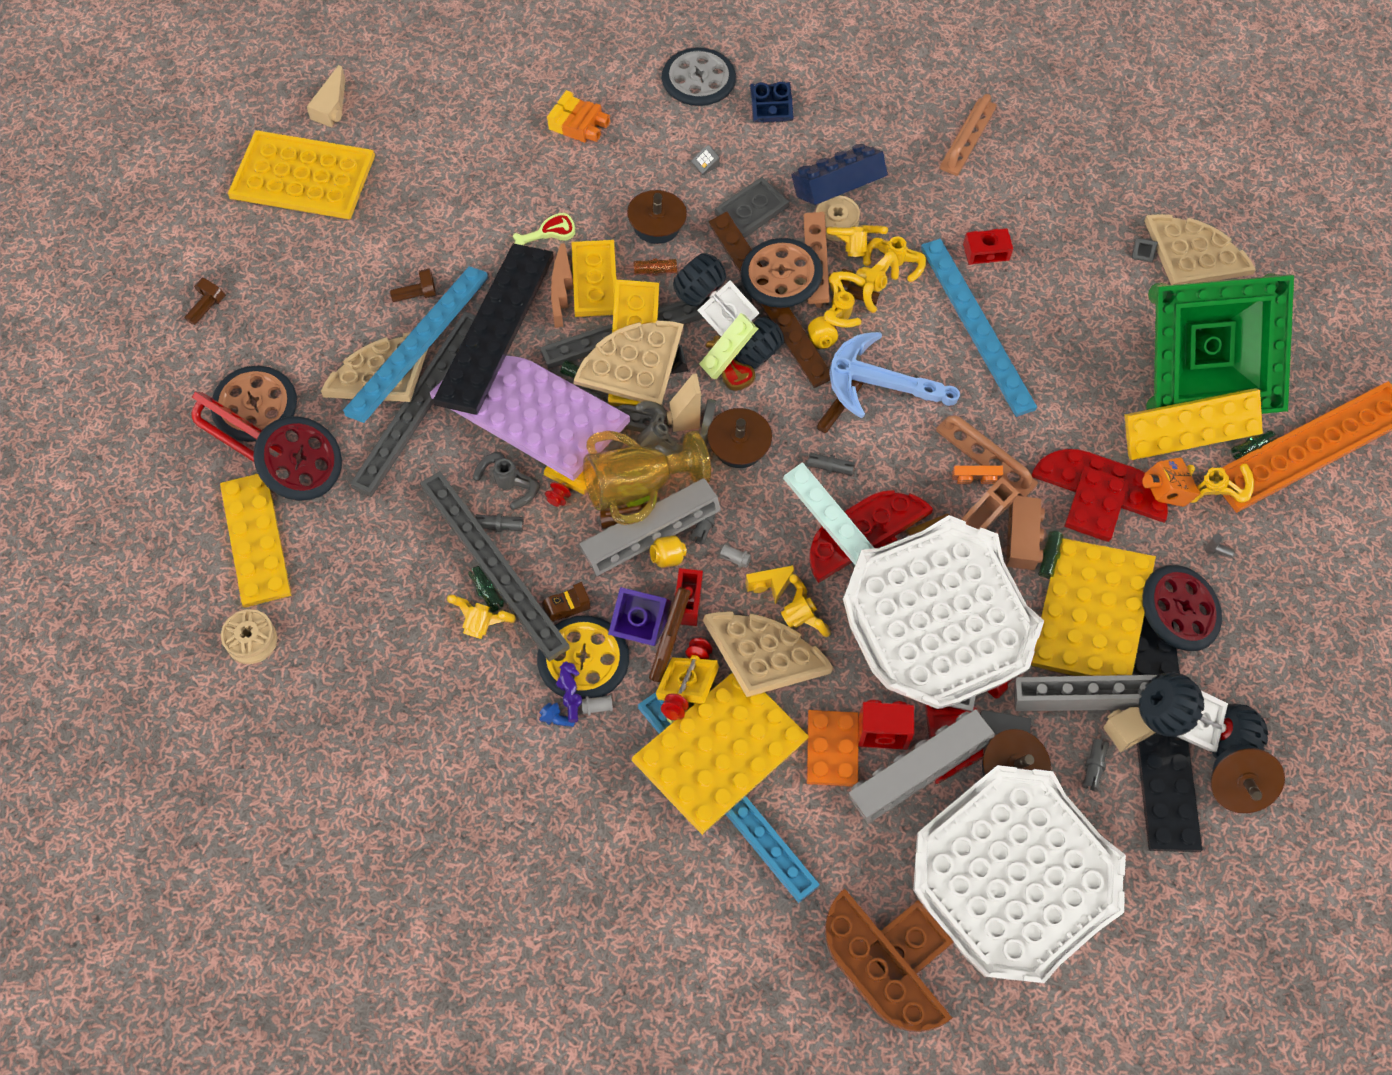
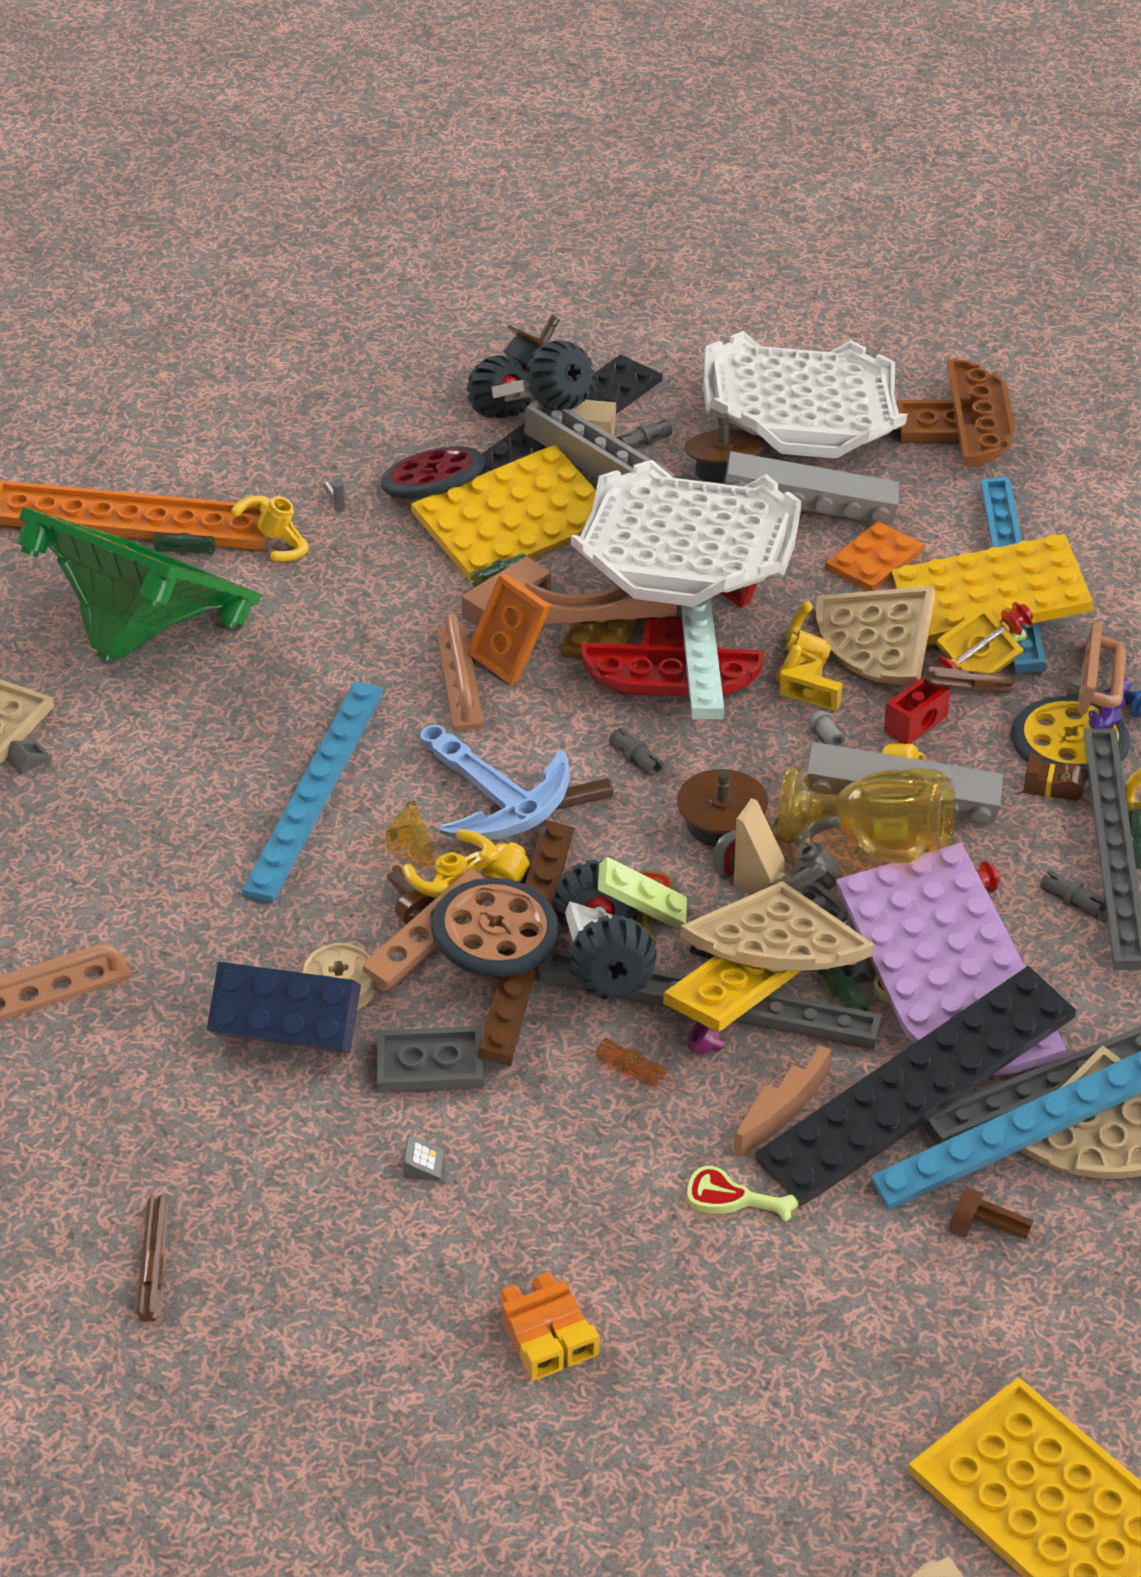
camera: 140 degrees left, 20 degrees down
dark grey piece [472,452,540,510] -> none
yellow plate [571,240,616,317] -> none
dark purple slope [608,587,672,646] -> none
reddish brown piece [627,190,687,244] -> none
wedge [661,47,736,106] -> none
dark blue slope [750,81,794,123] -> none
yellow piece [826,225,888,257] -> none
yellow piece [855,251,899,313] -> none
red brick [858,700,914,750] -> none
yellow piece [863,236,926,282] -> none
red brick [963,228,1014,265] -> none
red plate [1031,449,1168,542] -> none
yellow plate [1124,388,1263,460] -> none
orange torso [1142,458,1201,507] -> none
none -> reddish brown axle [136,1195,169,1322]
none -> clear yellow slope [385,801,433,867]
none -> nougat piece [1077,621,1127,714]

